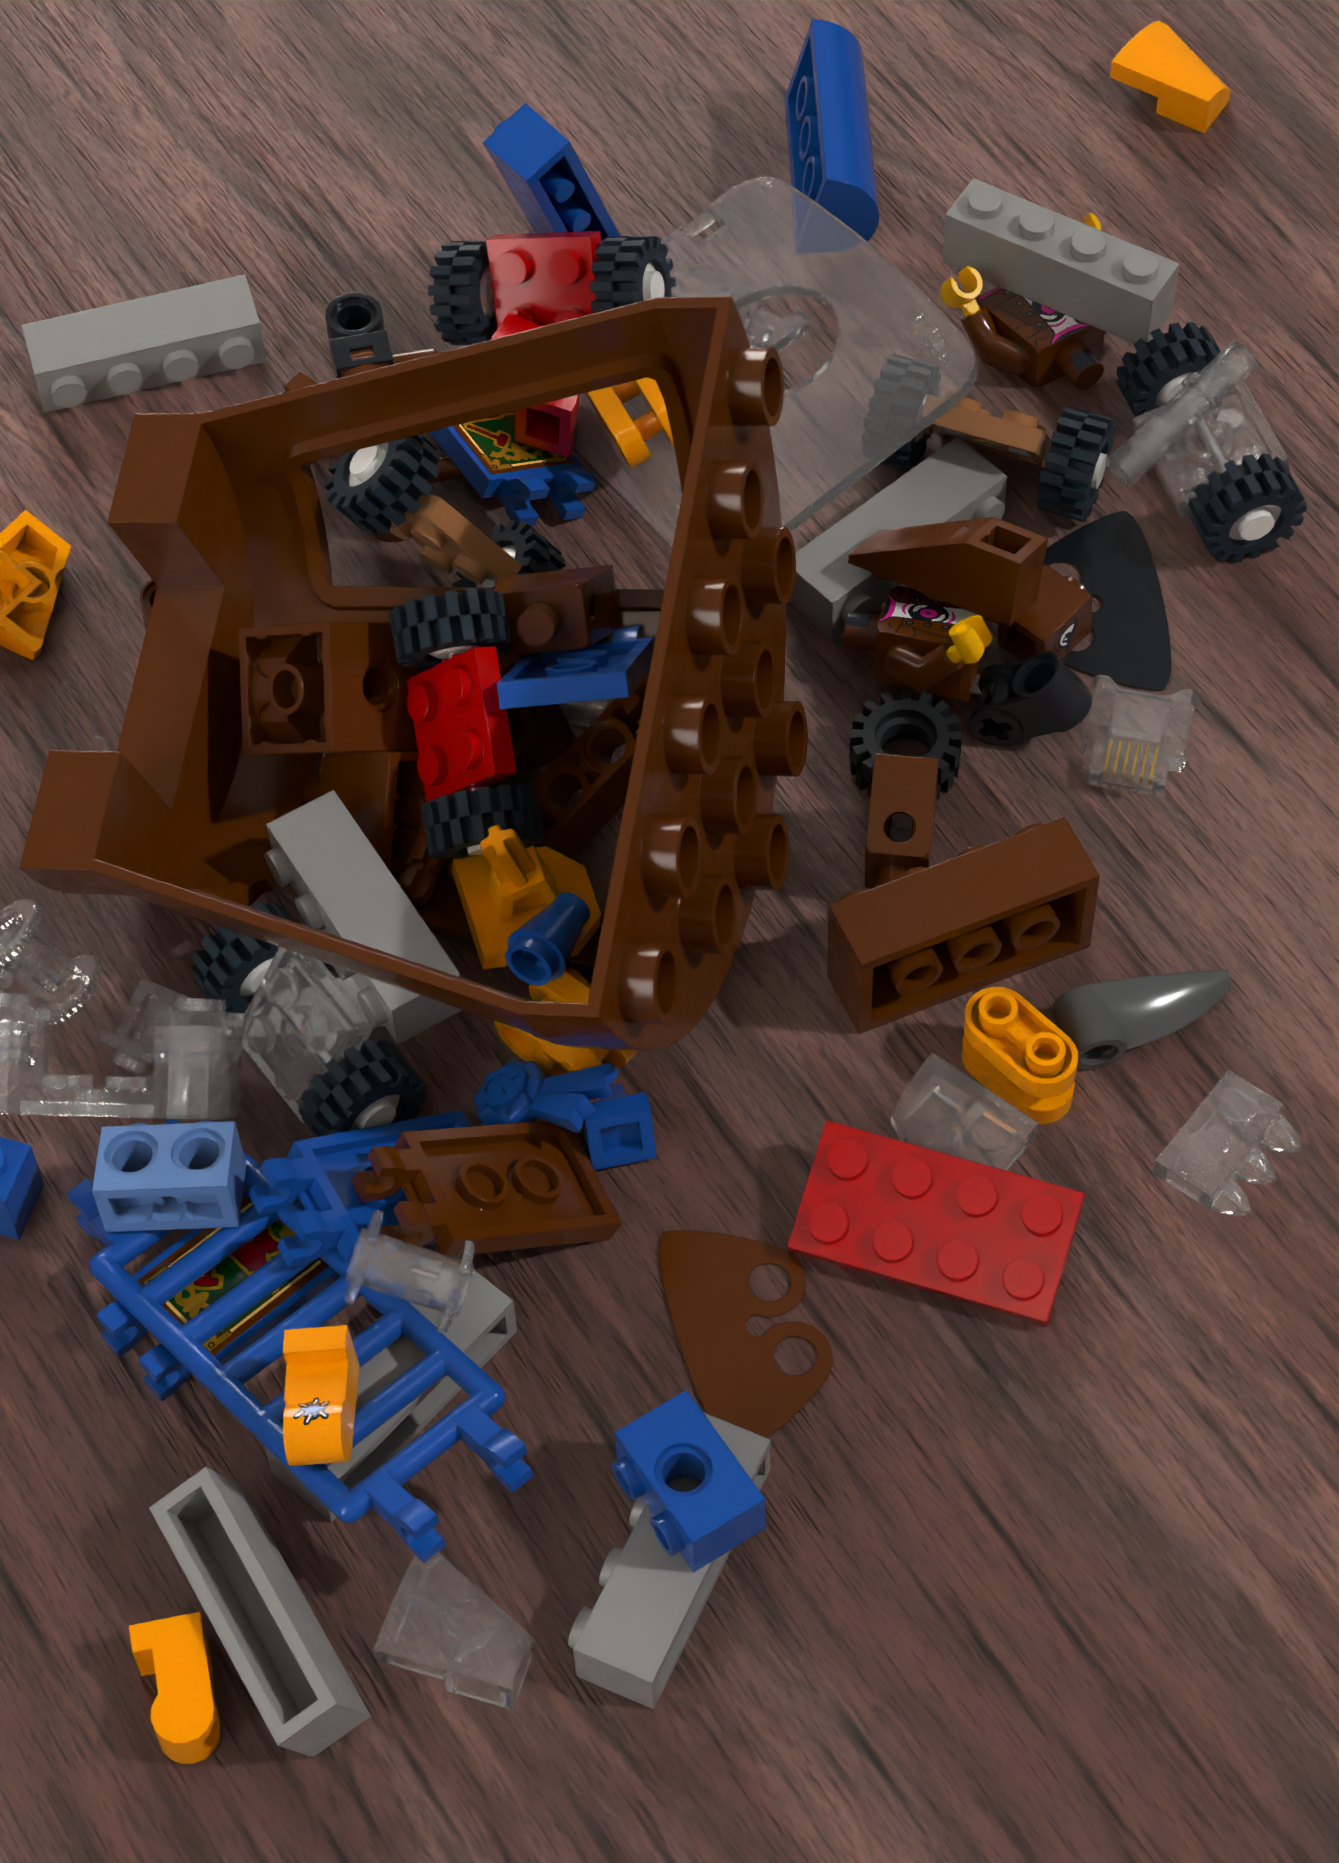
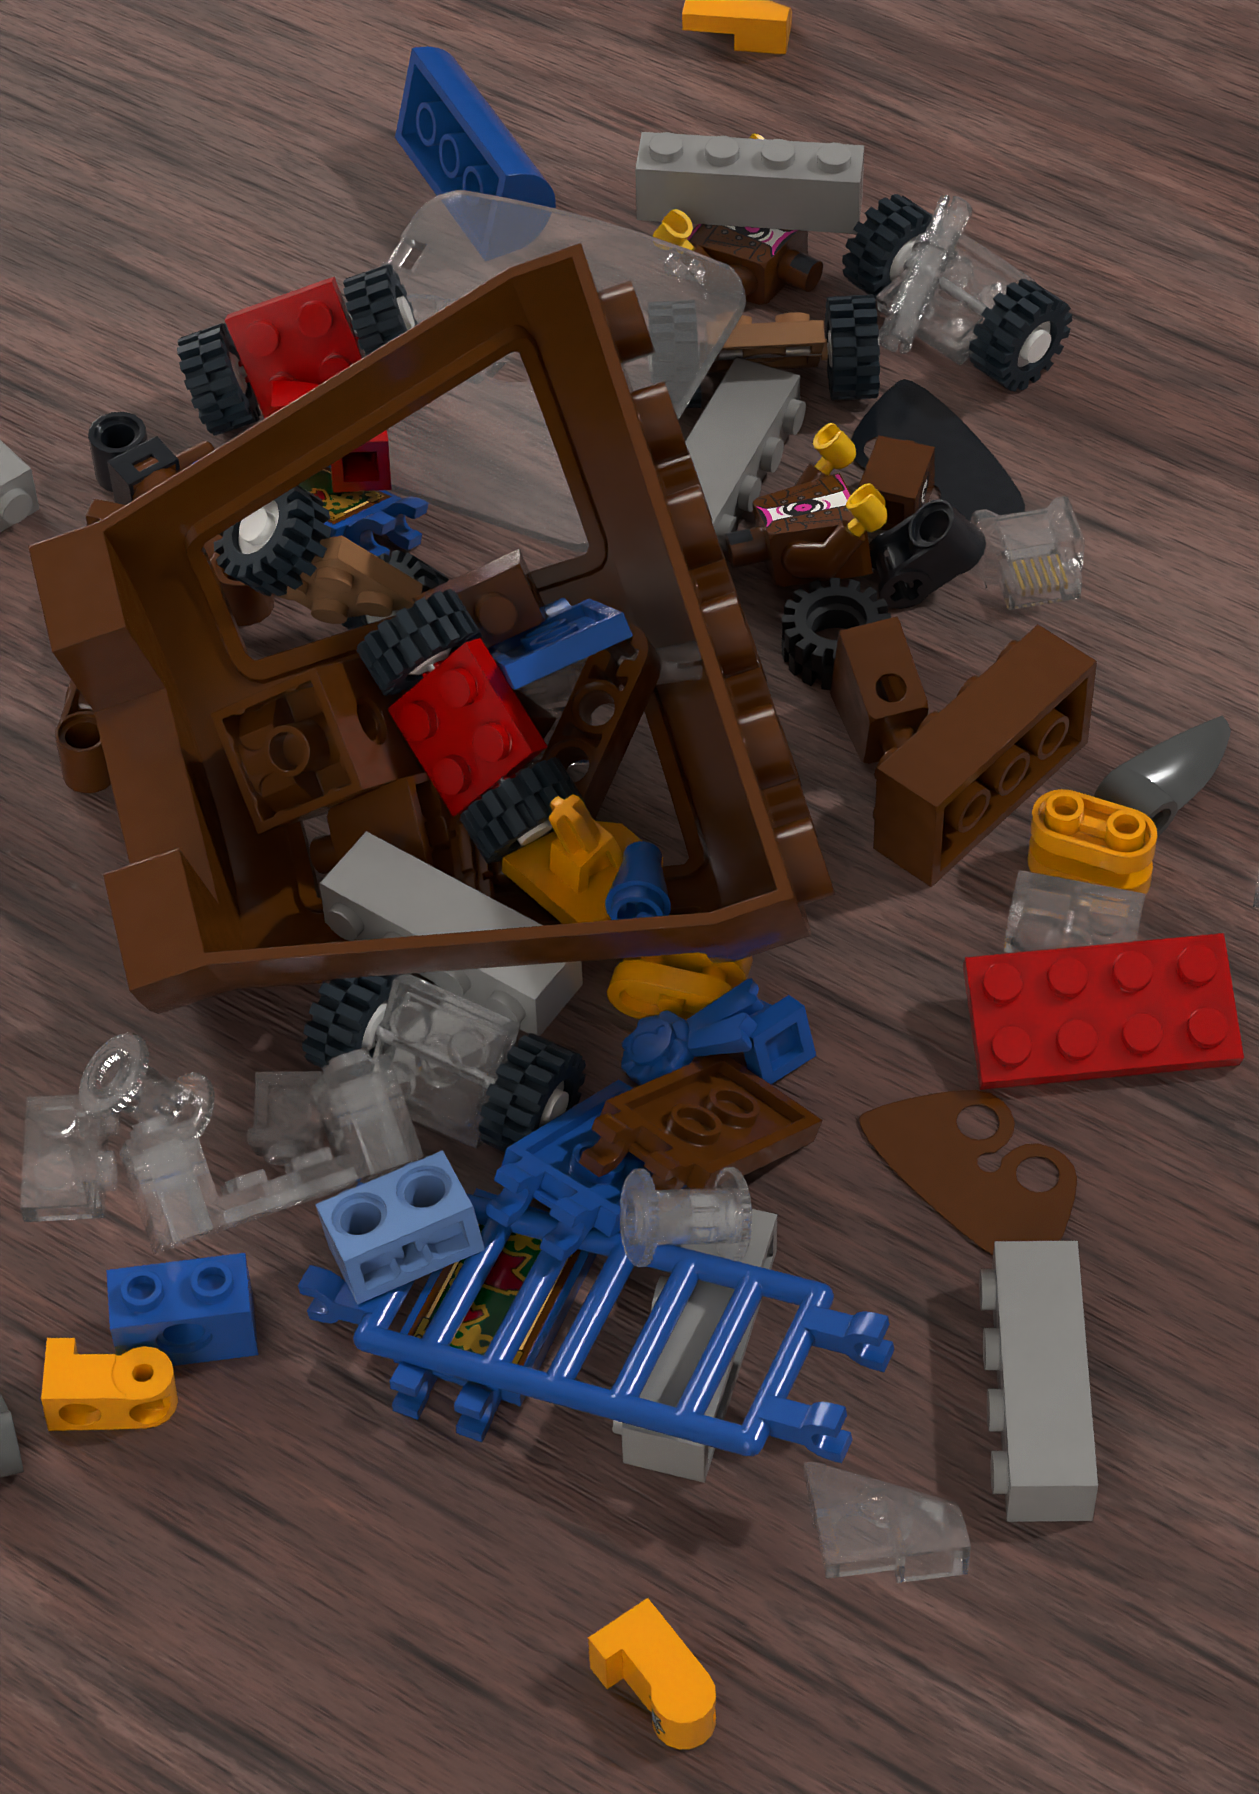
camera: 25 degrees left, 5 degrees down
light grey brick [149,1467,371,1757] -> none
light orange leg [283,1325,360,1466] -> none
blue brick [483,103,620,246] -> none
light orange brick [586,378,674,470] -> none
blue brick [611,1389,766,1572] -> none
reddish brown slope [848,517,1048,627] -> none

